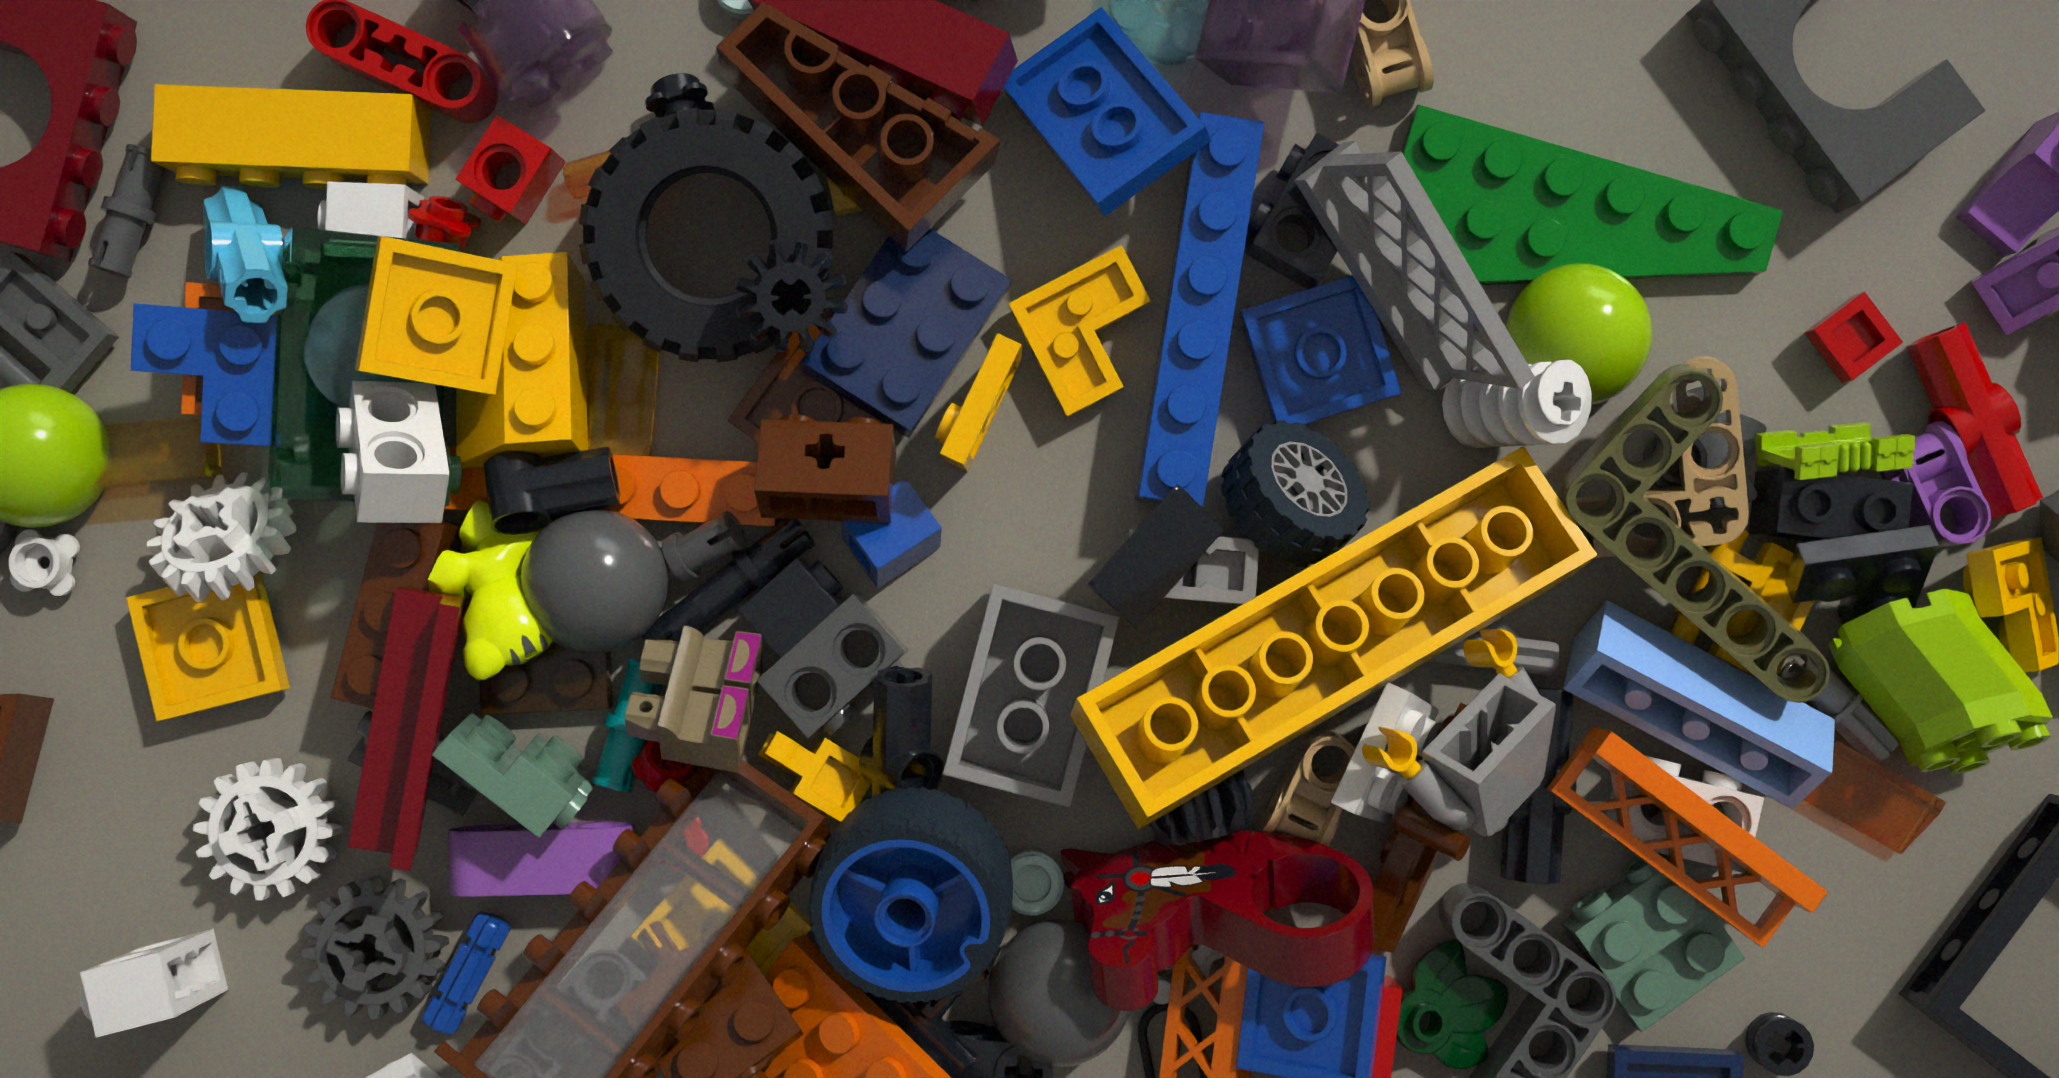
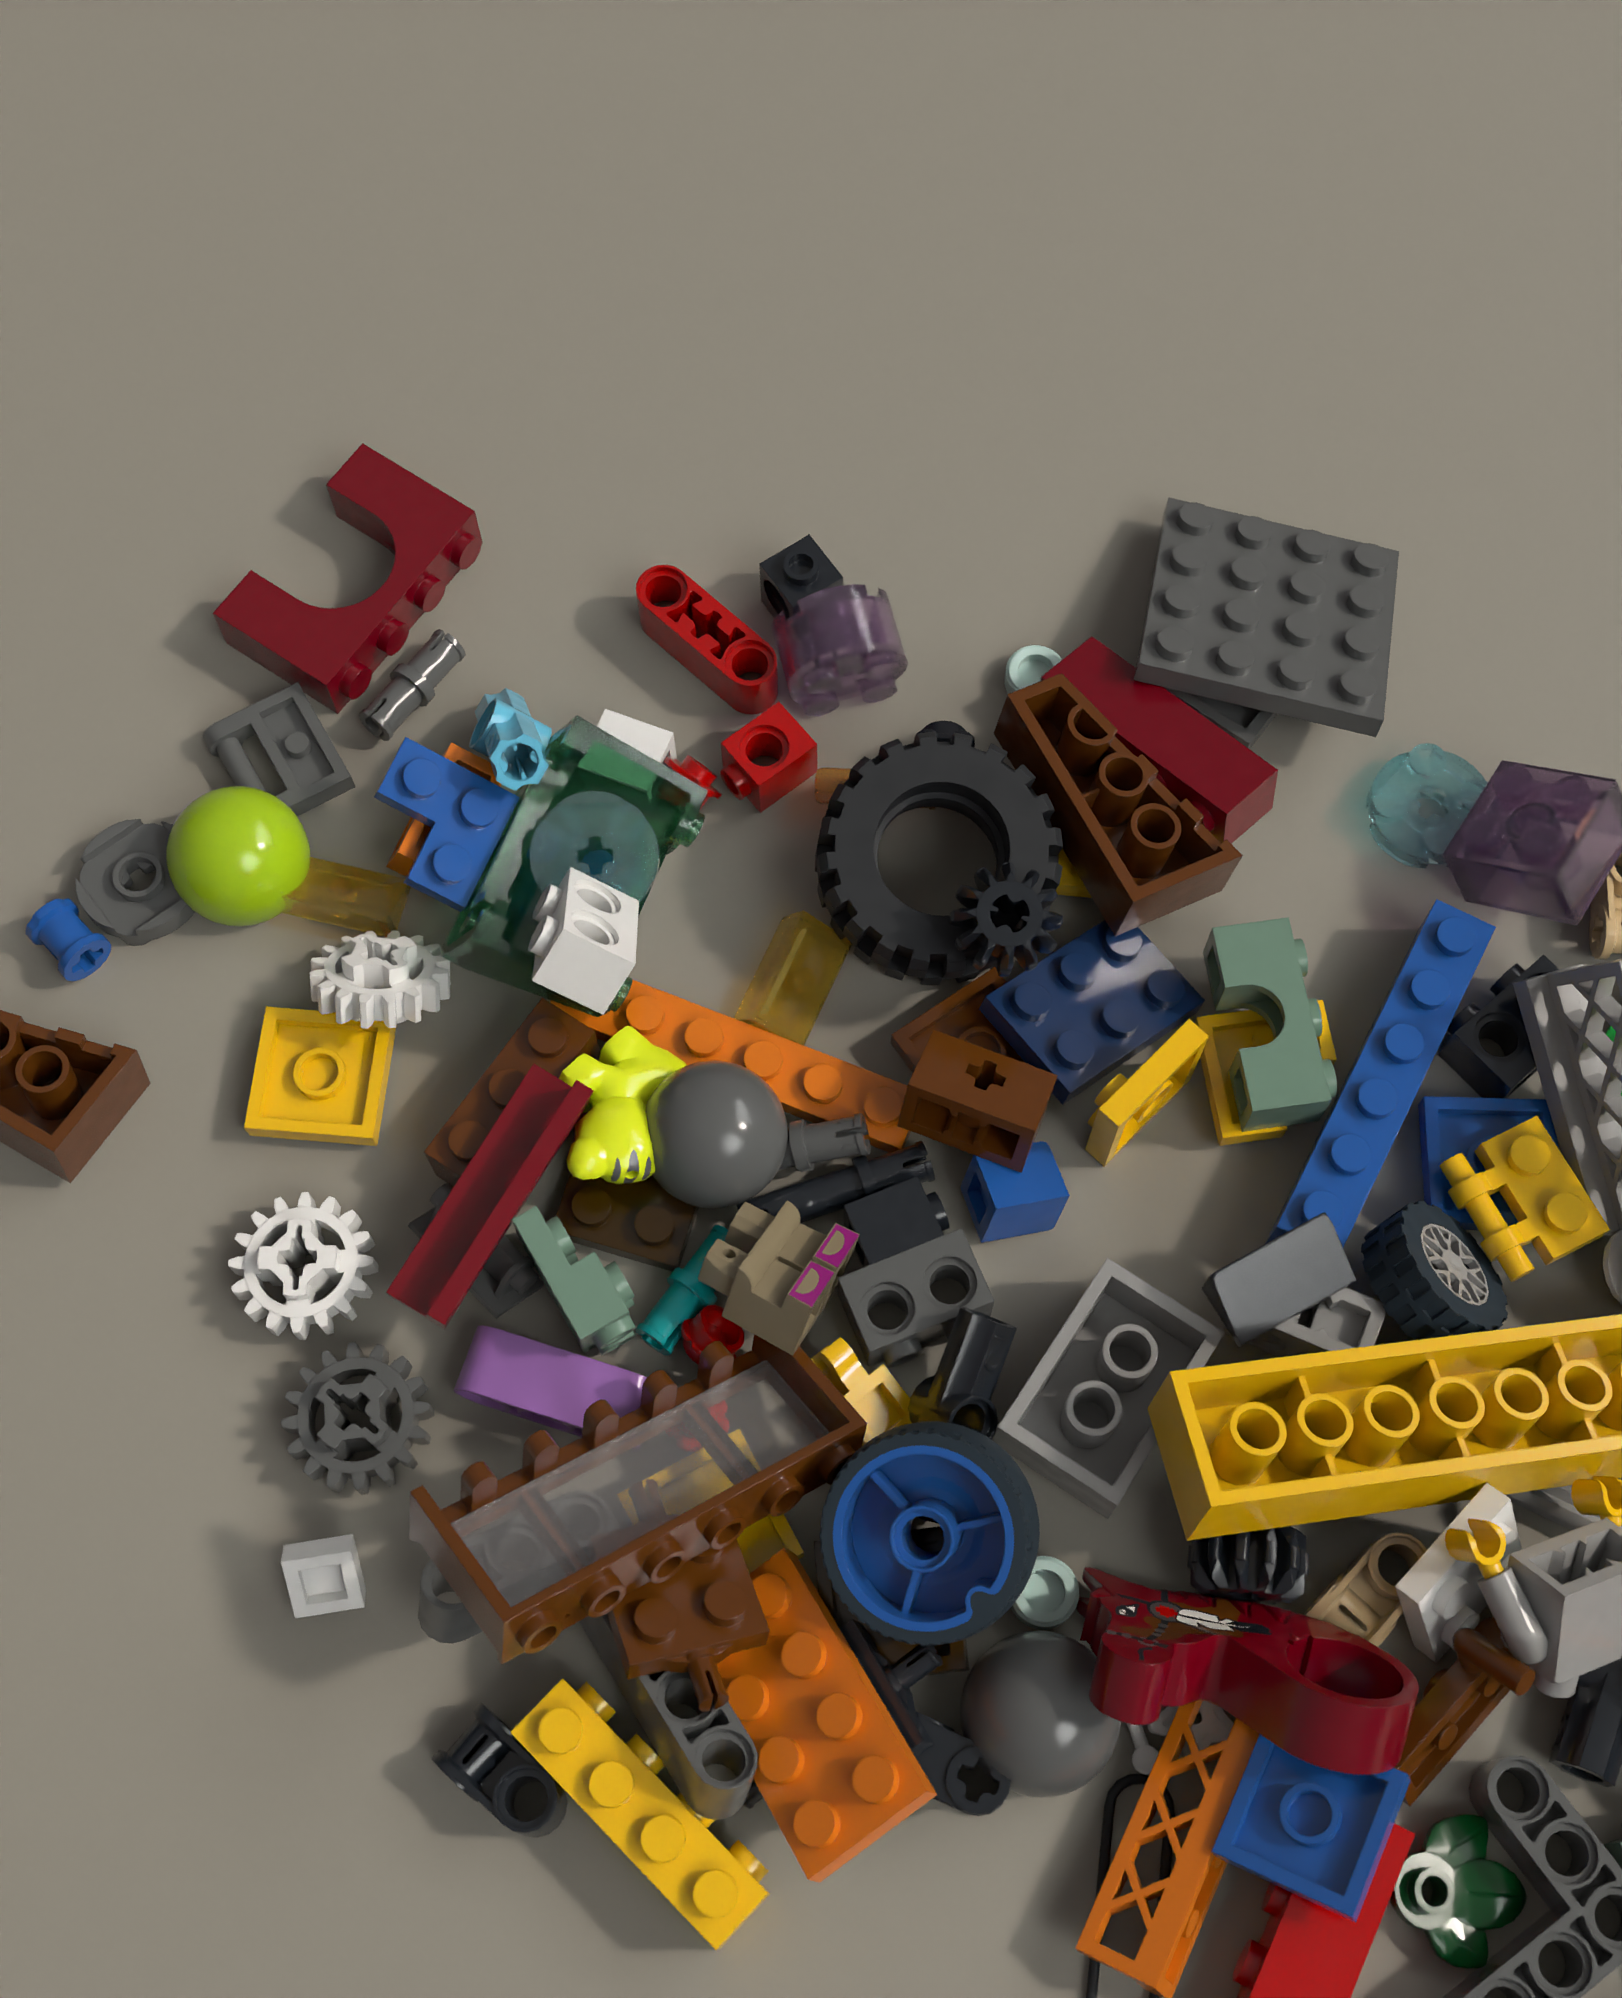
camera: 20 degrees right, 20 degrees down
white plate [8,529,80,596] -> none
white brick [80,929,228,1038] -> none
yellow brick [151,84,432,190] -> none
yellow plate [355,236,518,395] -> none
blue axle [422,911,510,1034] -> none
yellow slope [456,252,588,469] -> none
black piece [483,446,621,535] -> none
blue plate [1003,7,1211,217] -> none
none -> sand green arch [1203,917,1337,1132]
none -> yellow plate [1439,1116,1610,1282]

